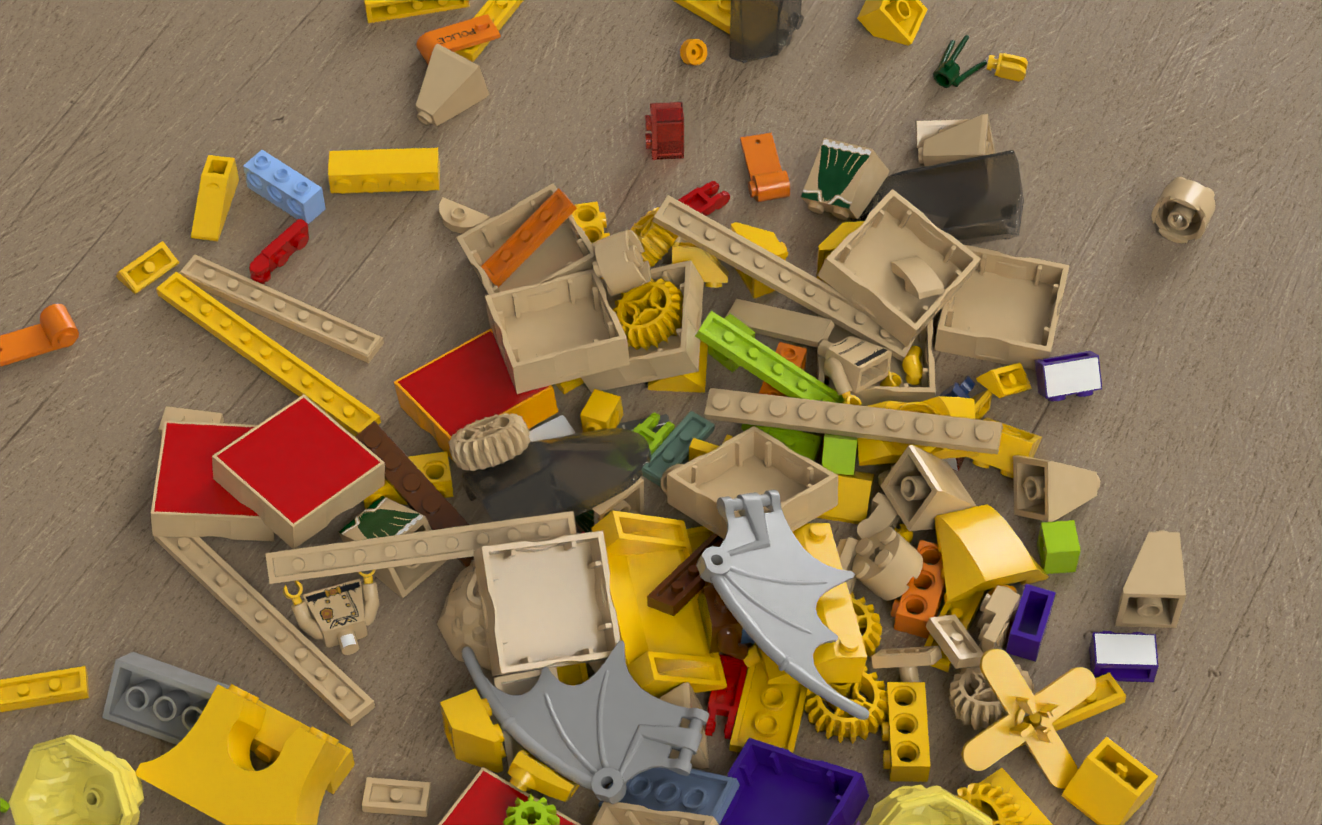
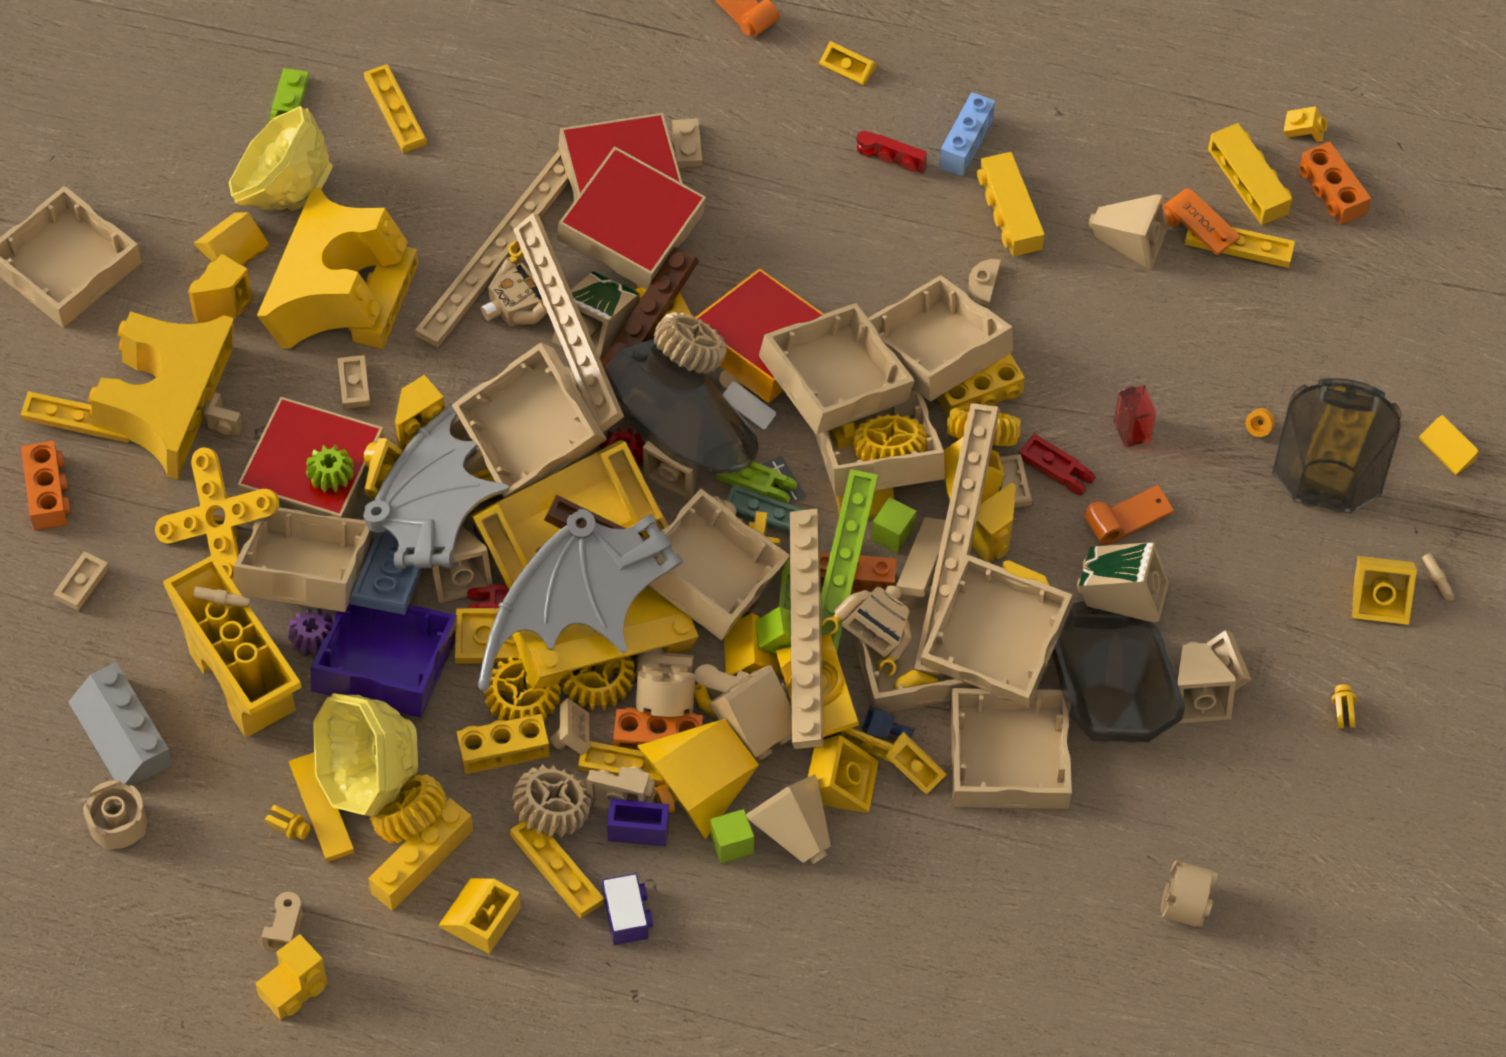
camera: 75 degrees right, 5 degrees up
light grey slope [102,652,230,745] -> none
yellow plate [156,272,381,436] -> none
tan tile [179,254,384,363] -> none
yellow slope [191,155,239,241] -> none
orange tile [481,188,577,288] -> none
yellow brick [580,389,624,440] -> none
tan brick [592,229,651,297] -> none
tan slope [891,256,945,299] -> none
tan plate [926,614,984,669] -> none
dark green plant [933,35,987,88] -> none
yellow piece [961,649,1096,789] -> none
white brick [1035,351,1102,401] -> none
tan slope [1114,530,1186,628] -> none

